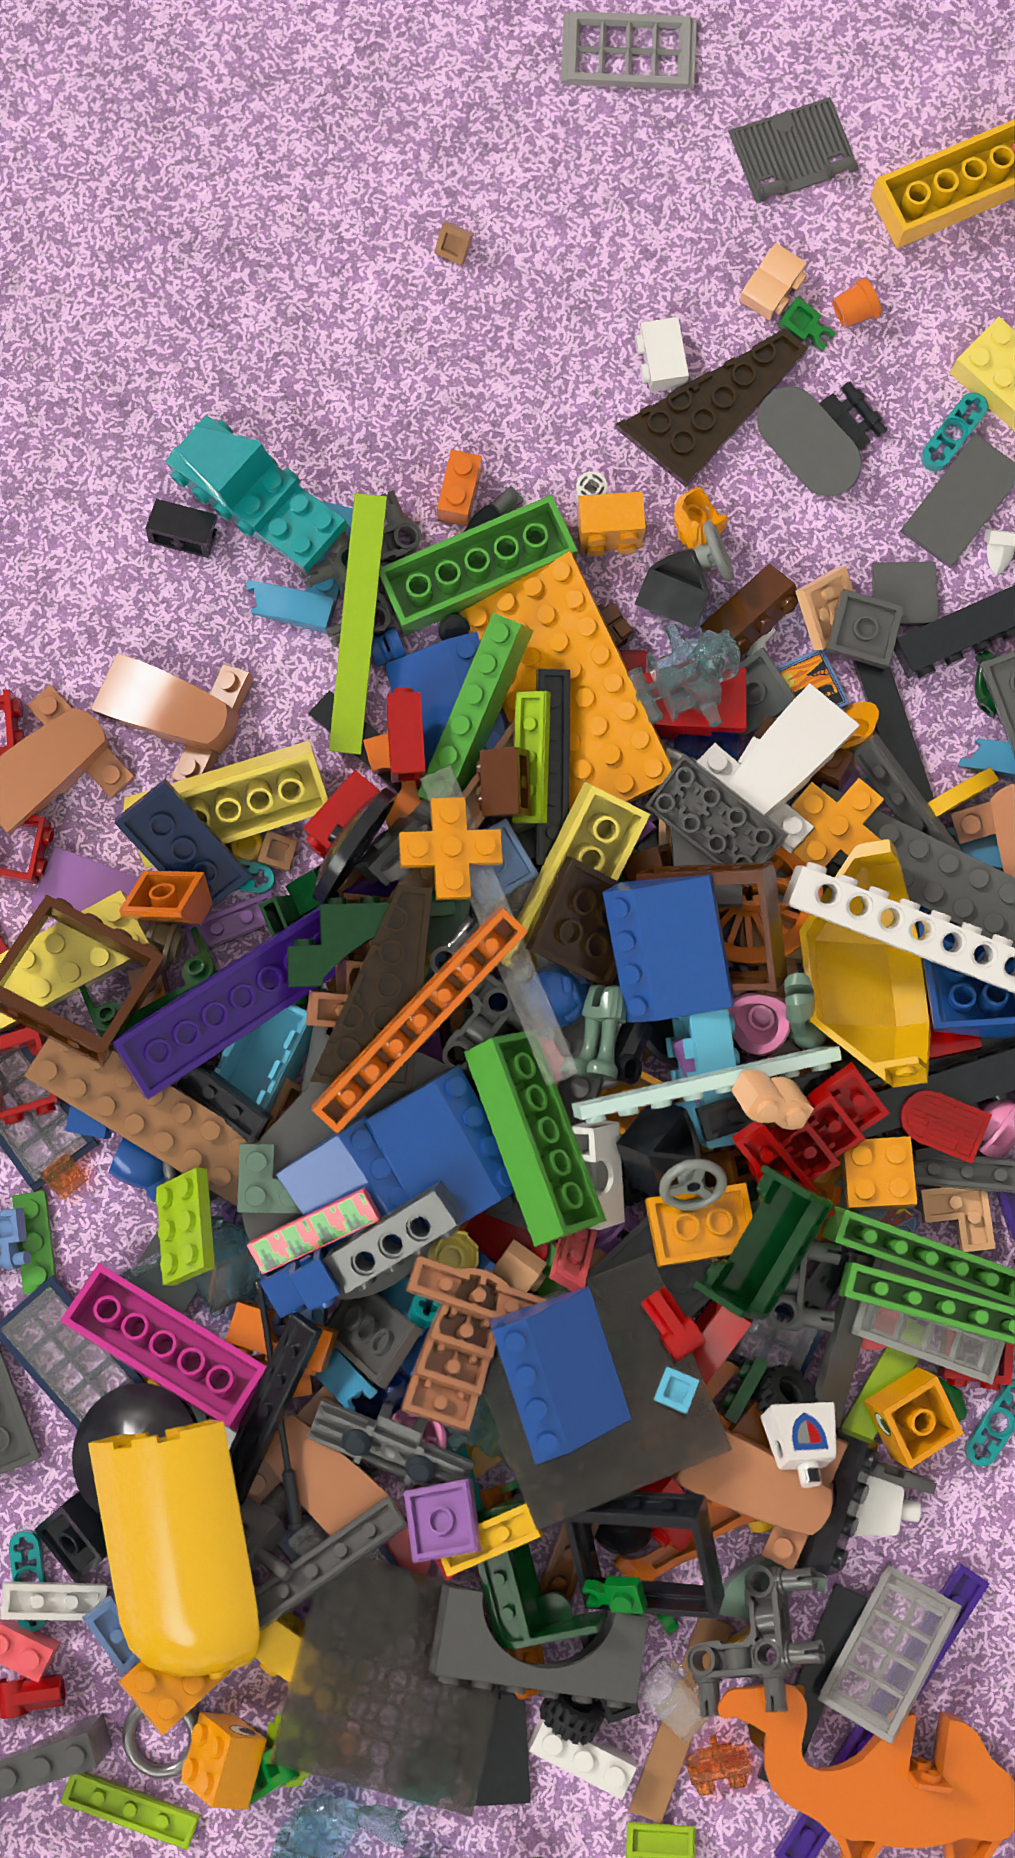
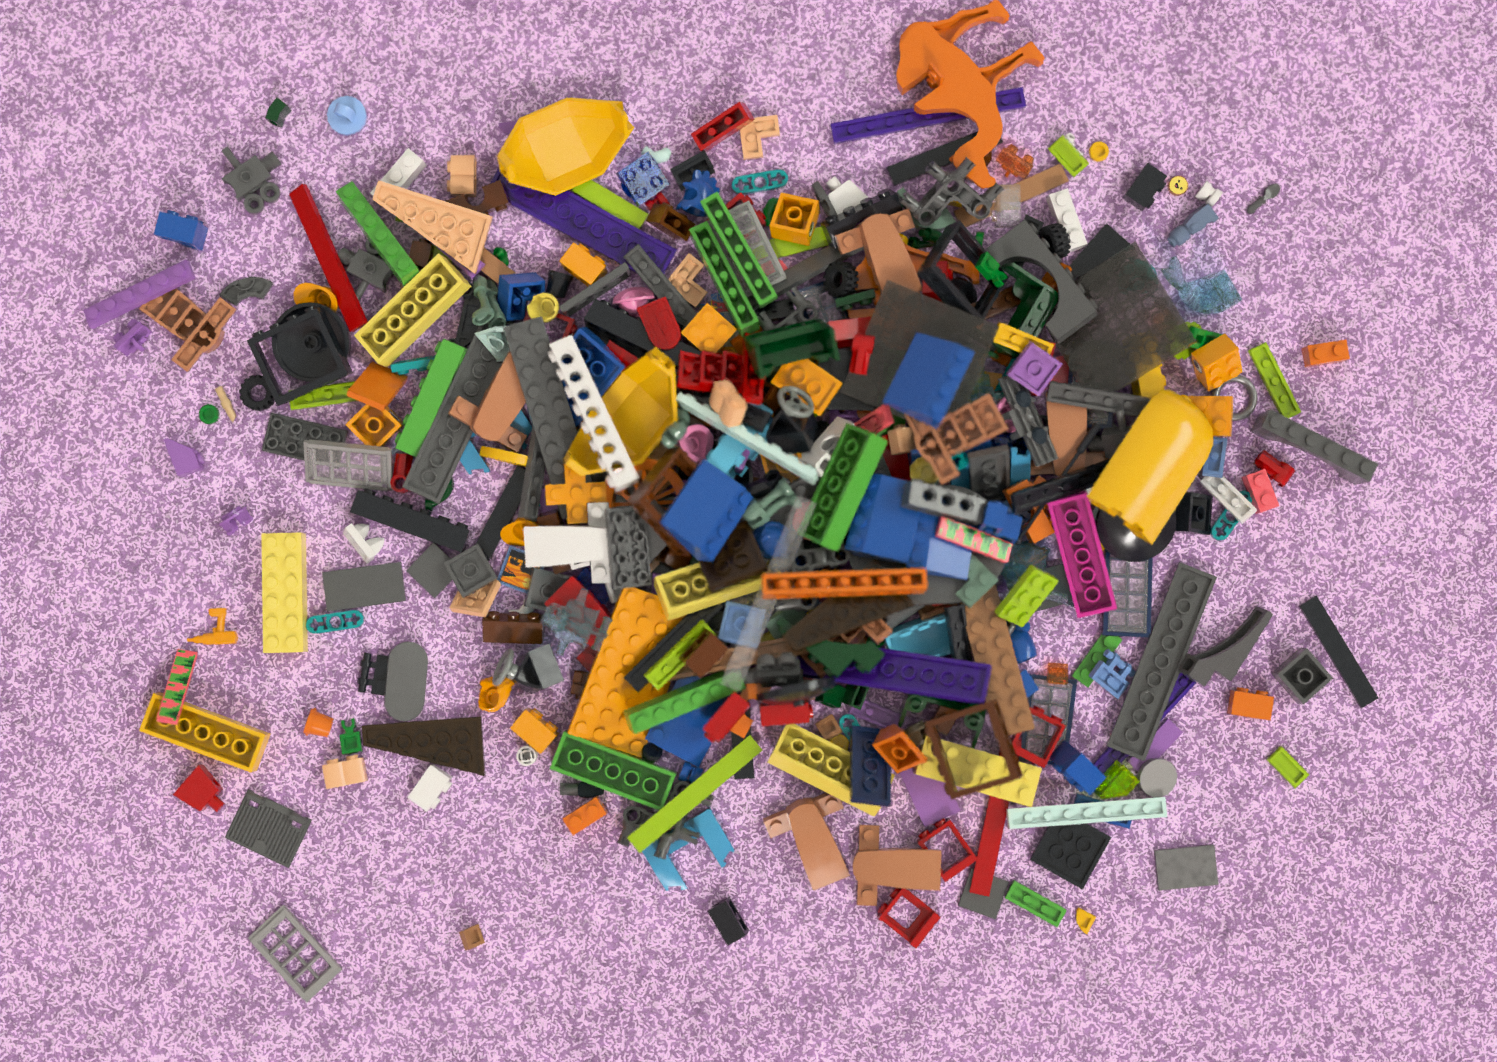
camera: 135 degrees left, 5 degrees up
teal wedge [165,415,349,573] -> none
light orange plate [398,797,503,900] -> none
medium azure plate [653,1367,699,1414] -> none
white torso [761,1402,836,1488] -> none
clear piece [818,1565,962,1745] -> none
none -> red torso [173,764,225,812]
none -> dark green plant [907,228,942,249]

